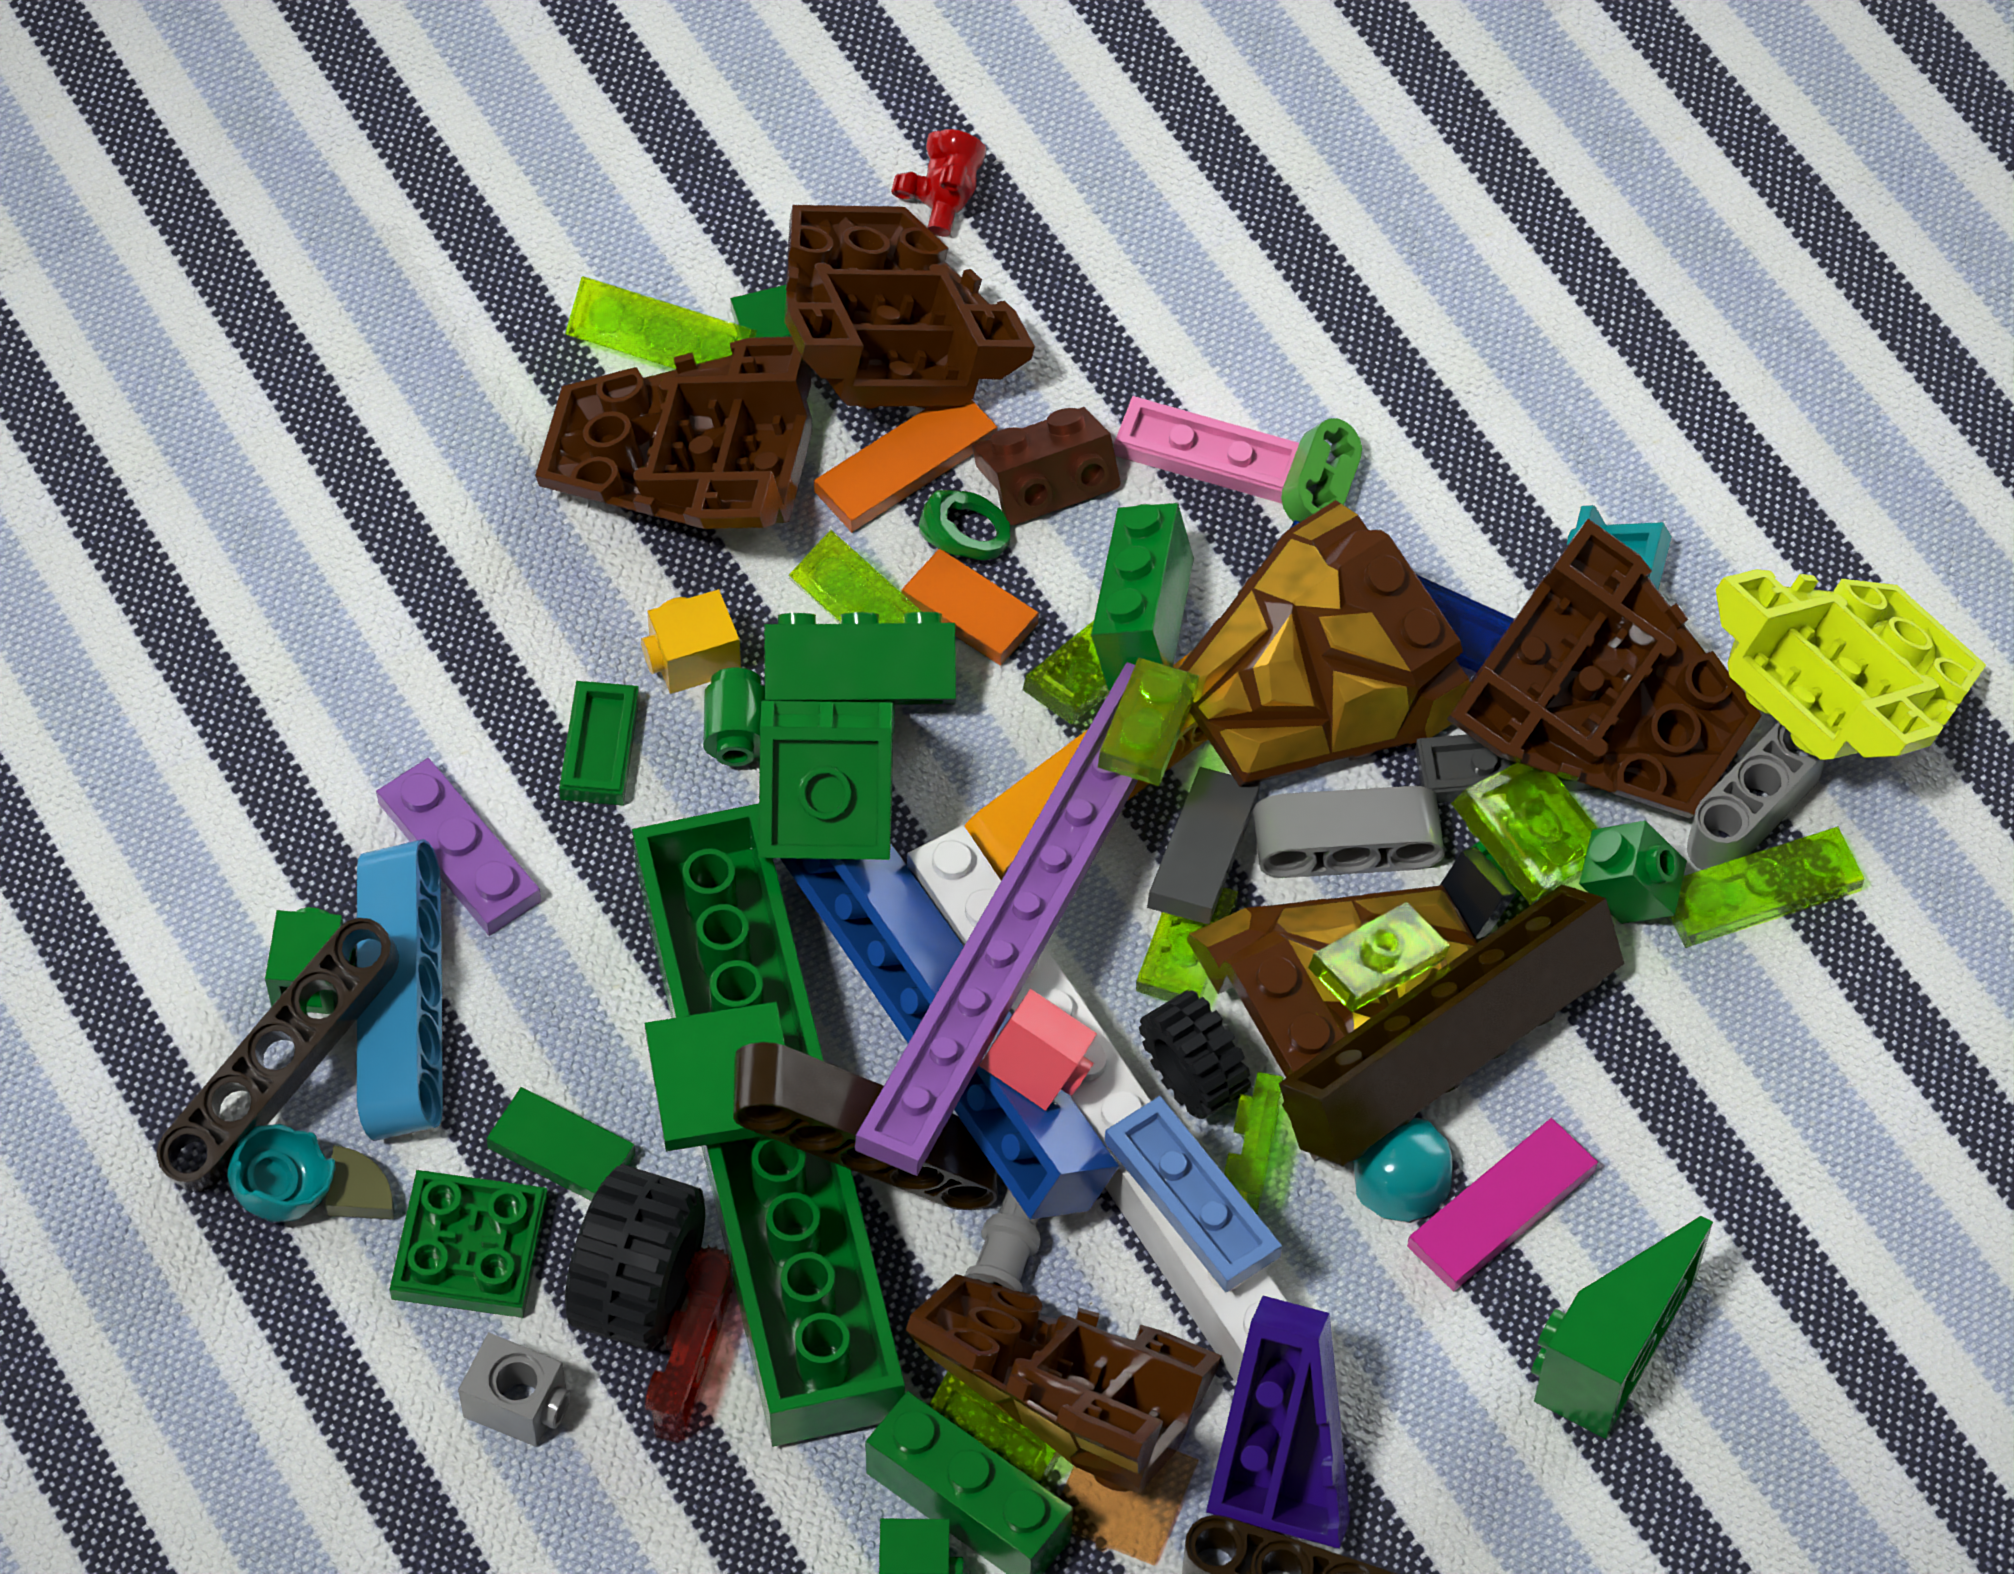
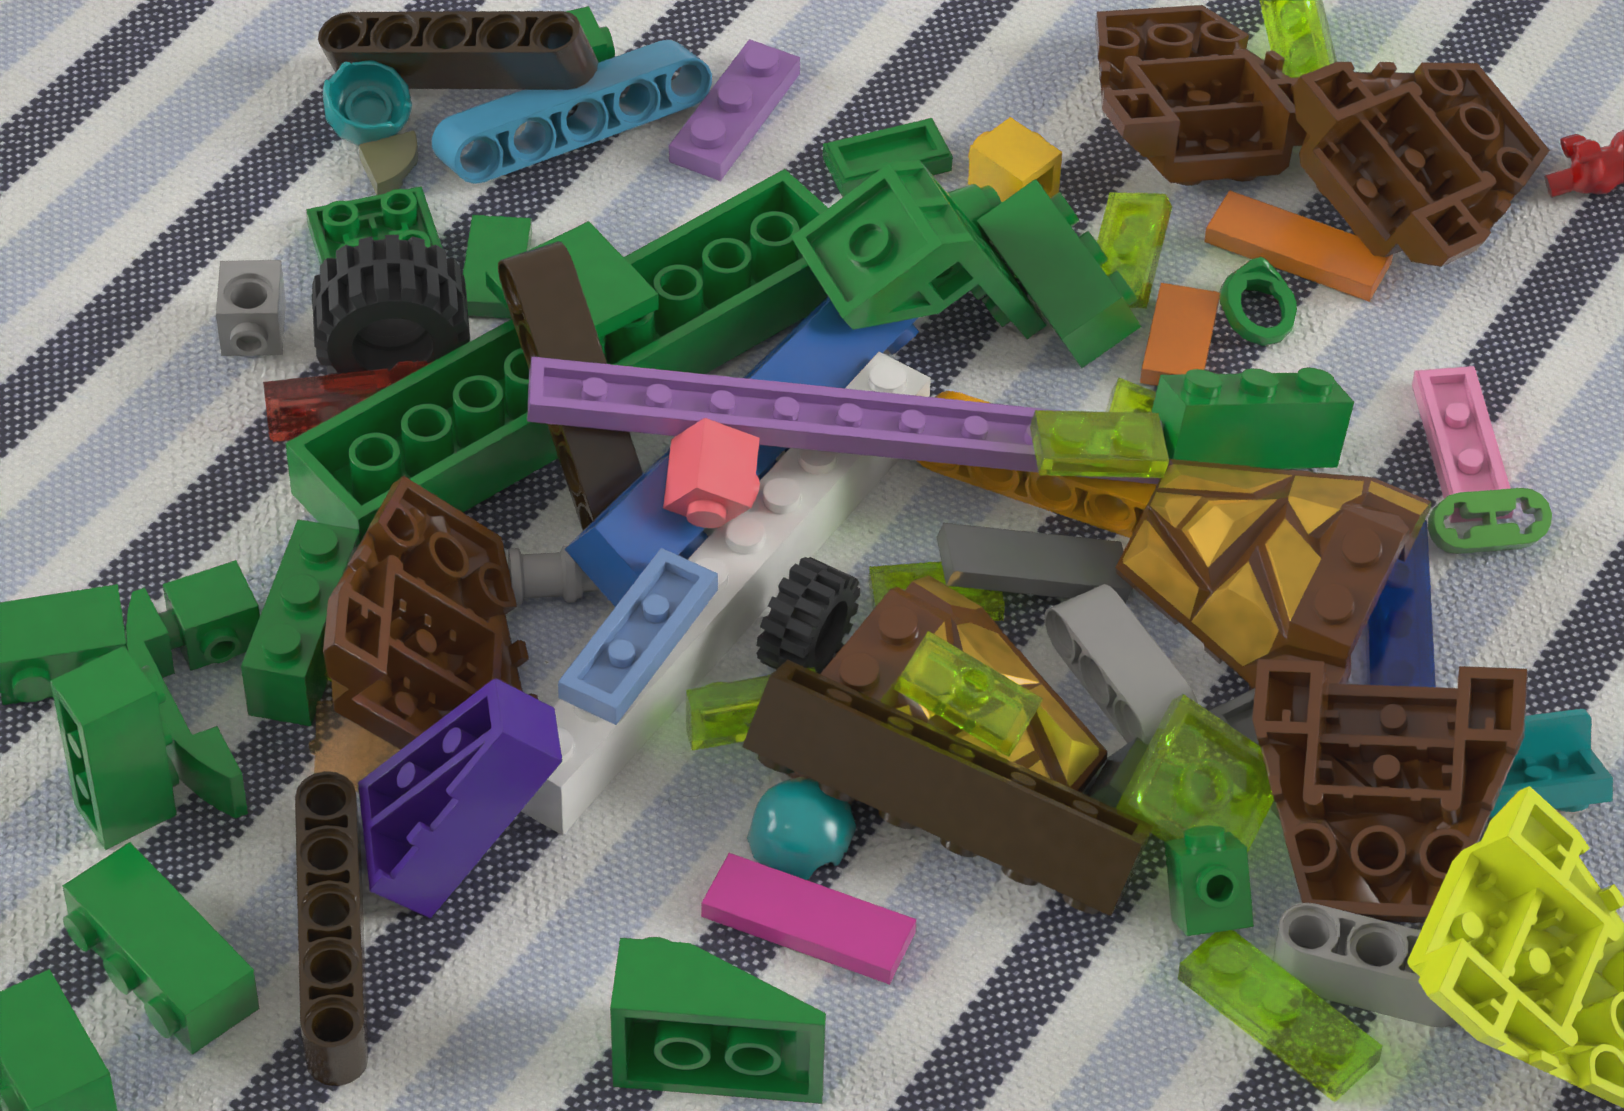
camera: 65 degrees right, 10 degrees down
copper bracket [972,407,1121,525] -> none

